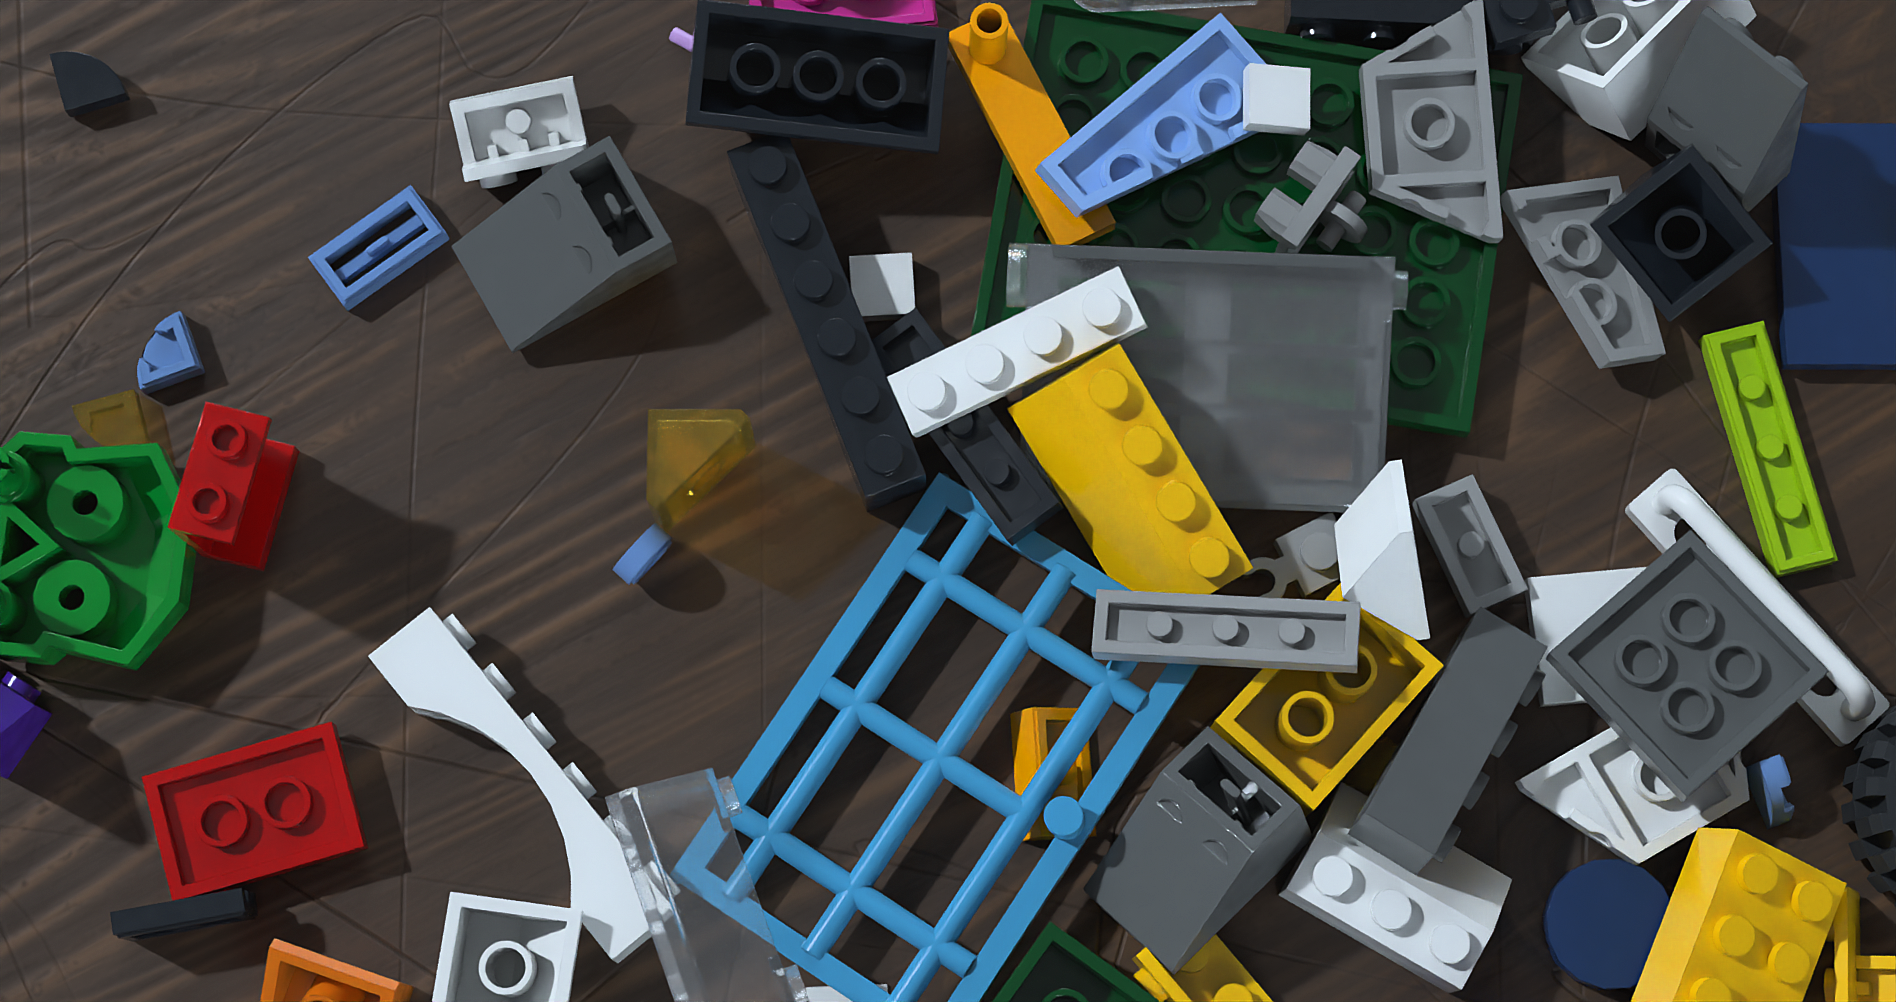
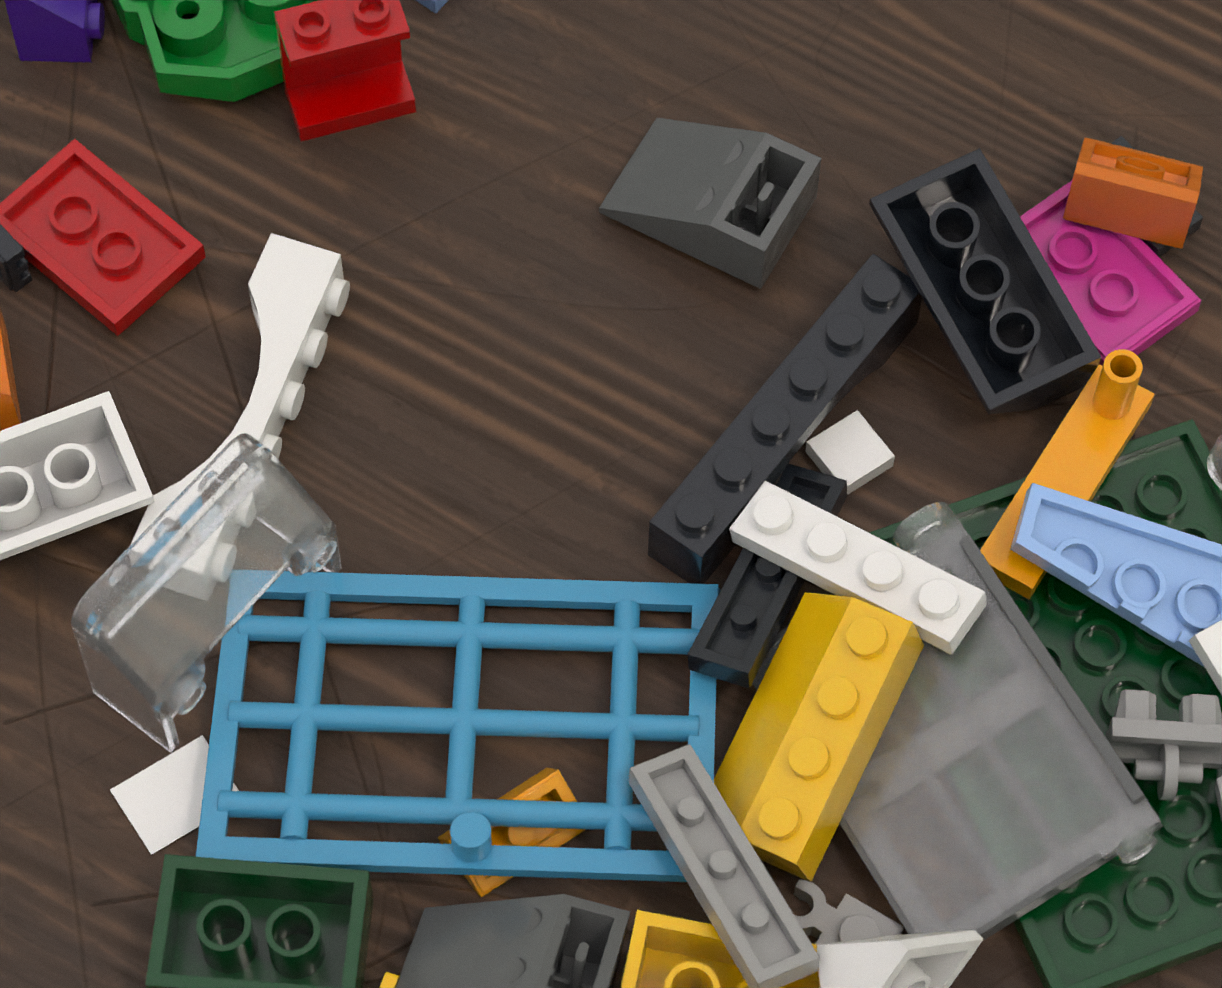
camera: 60 degrees right, 15 degrees down
medium blue tile [308,185,450,311] -> none
white bracket [449,76,589,188] -> none
medium blue tile [612,523,673,585] -> none
clear yellow slope [646,409,757,532] -> none

